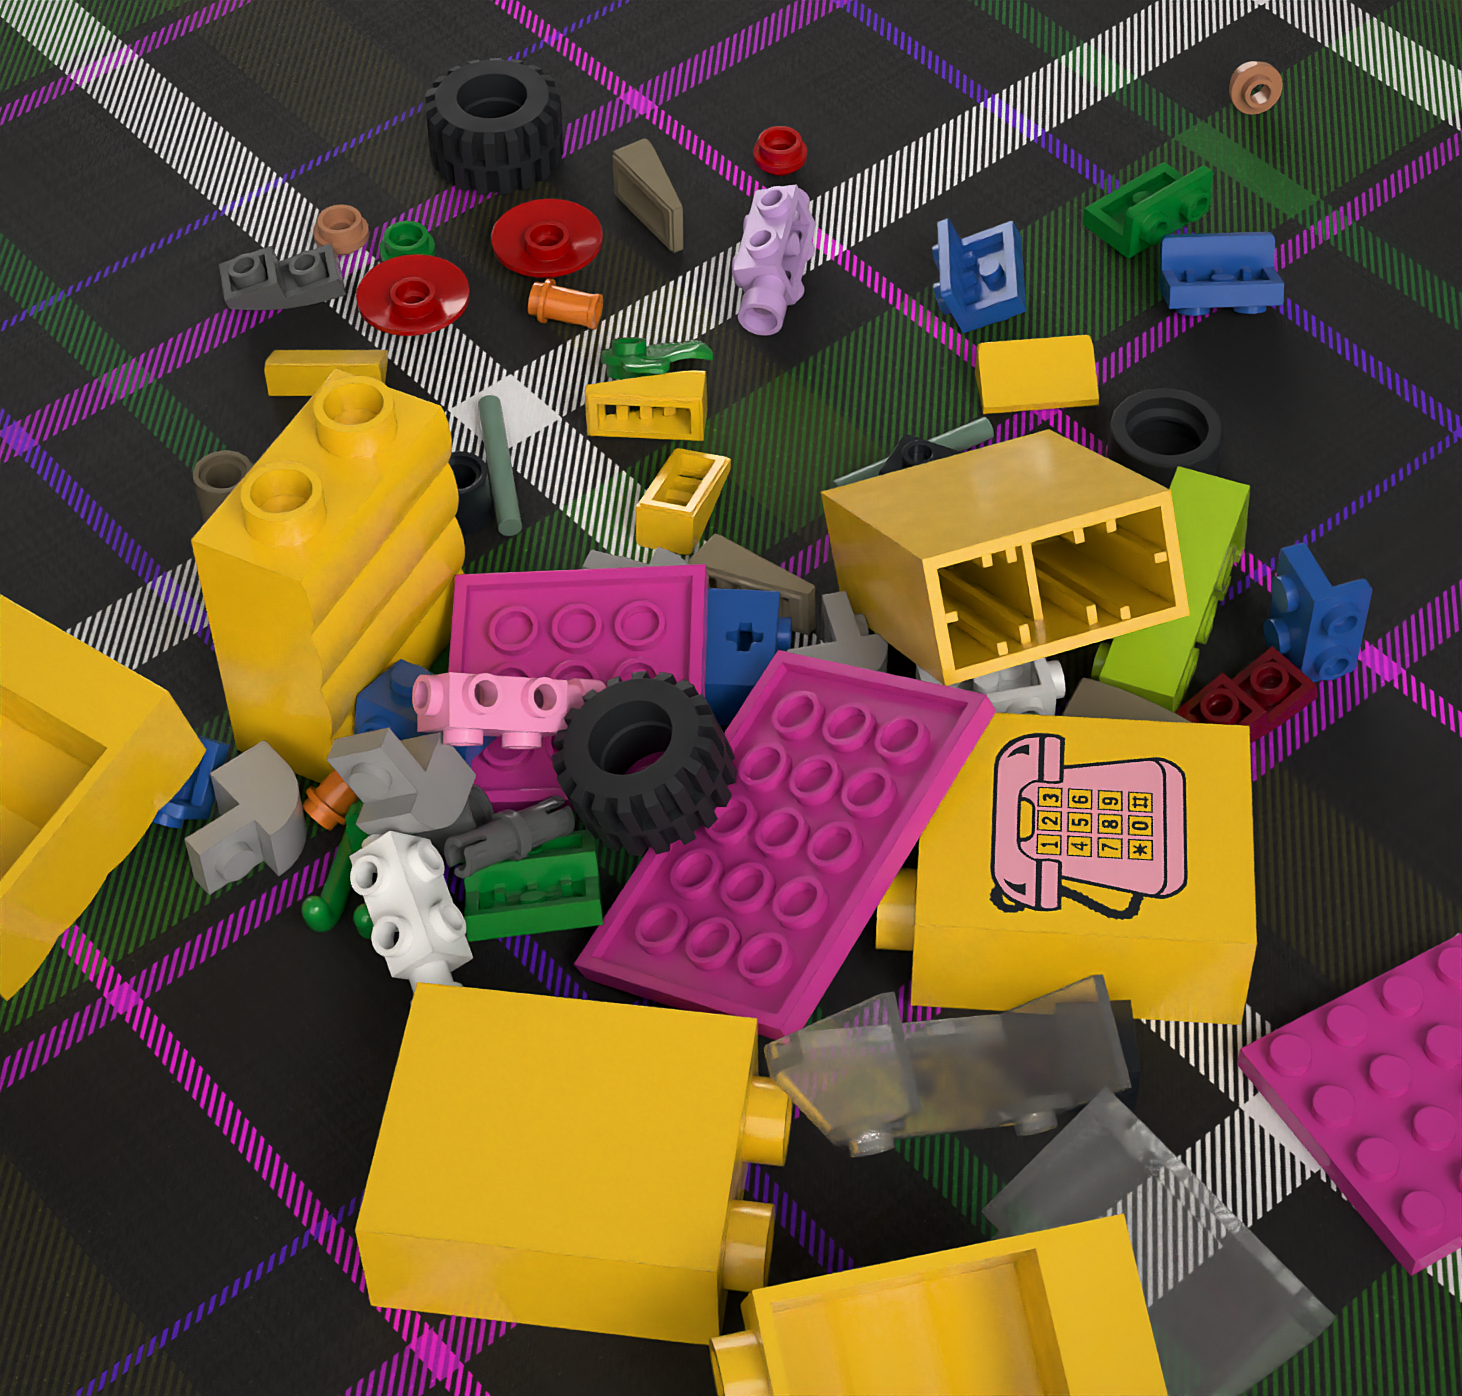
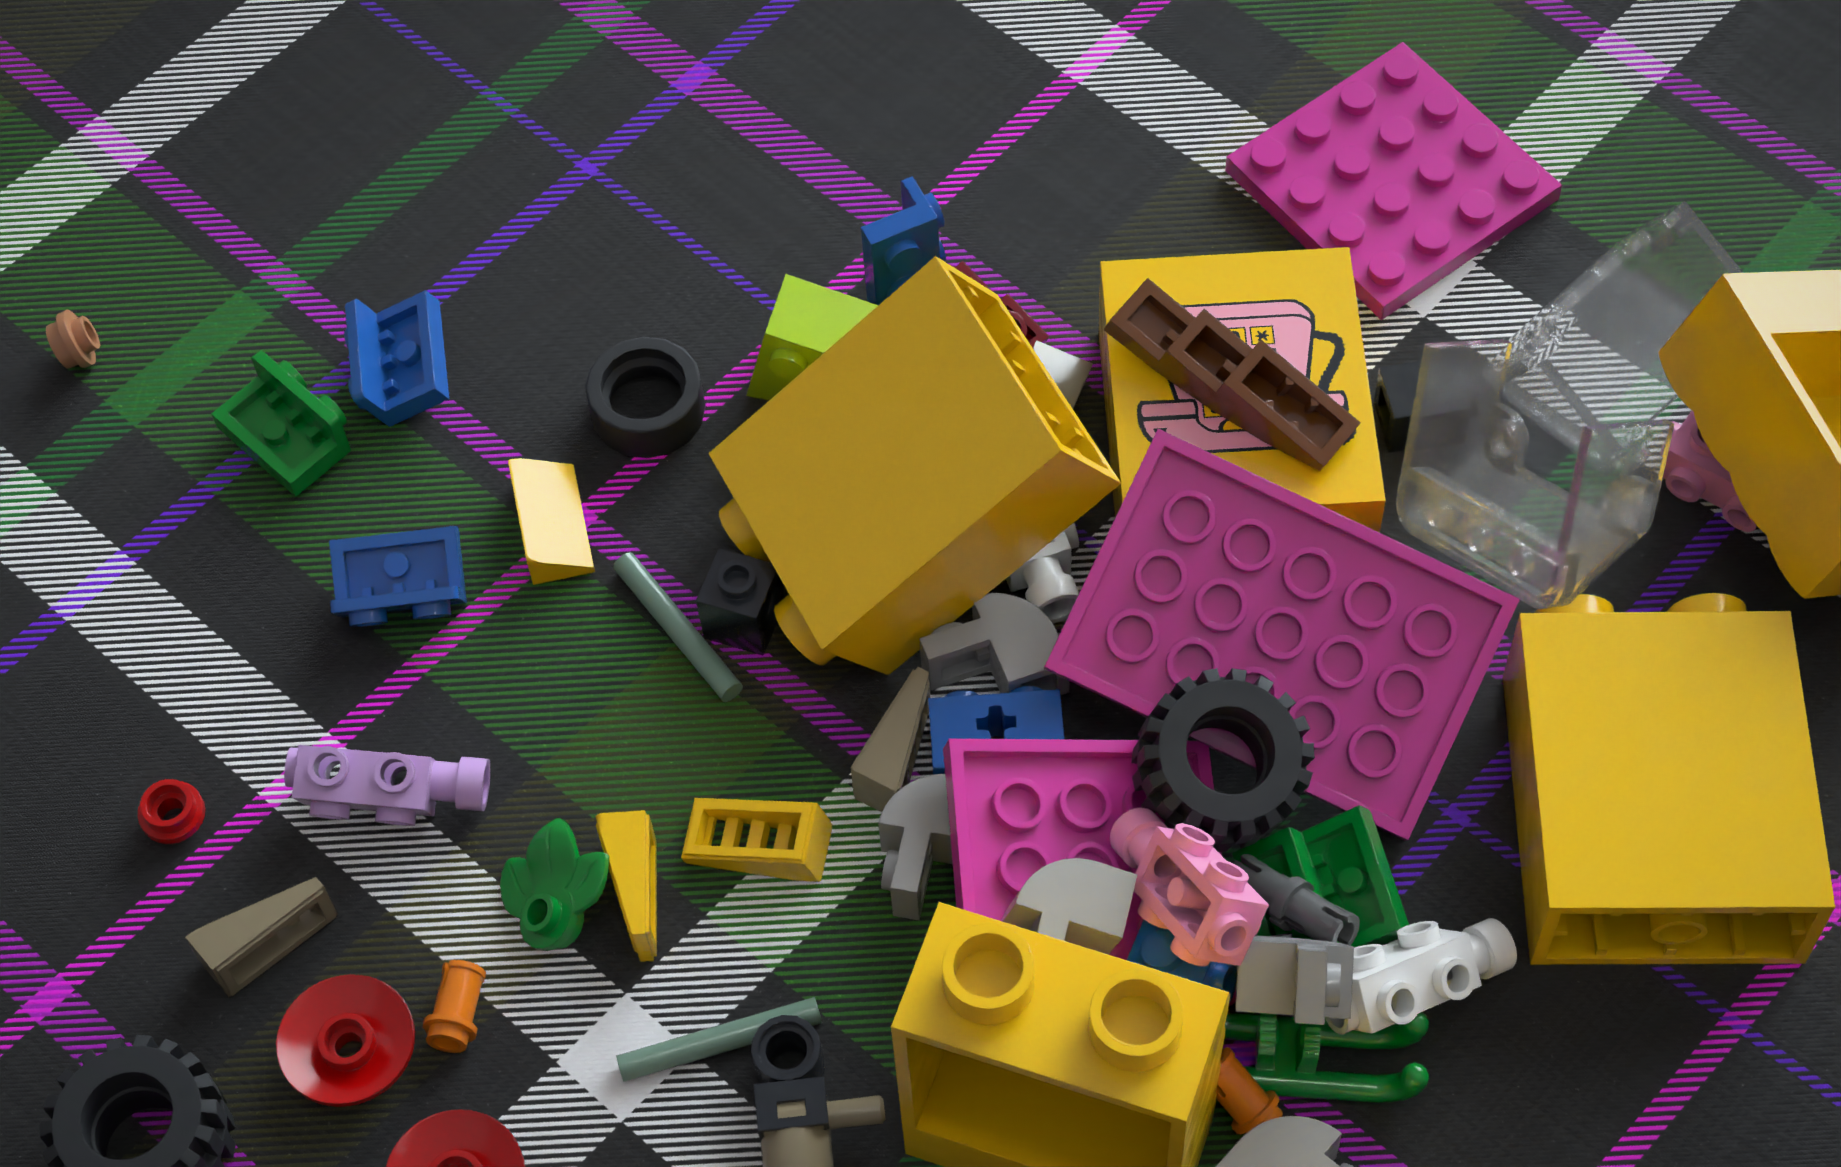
camera: 95 degrees left, 10 degrees up
none -> light grey brick [1001,858,1137,955]
none -> reddish brown slope [1104,278,1361,471]

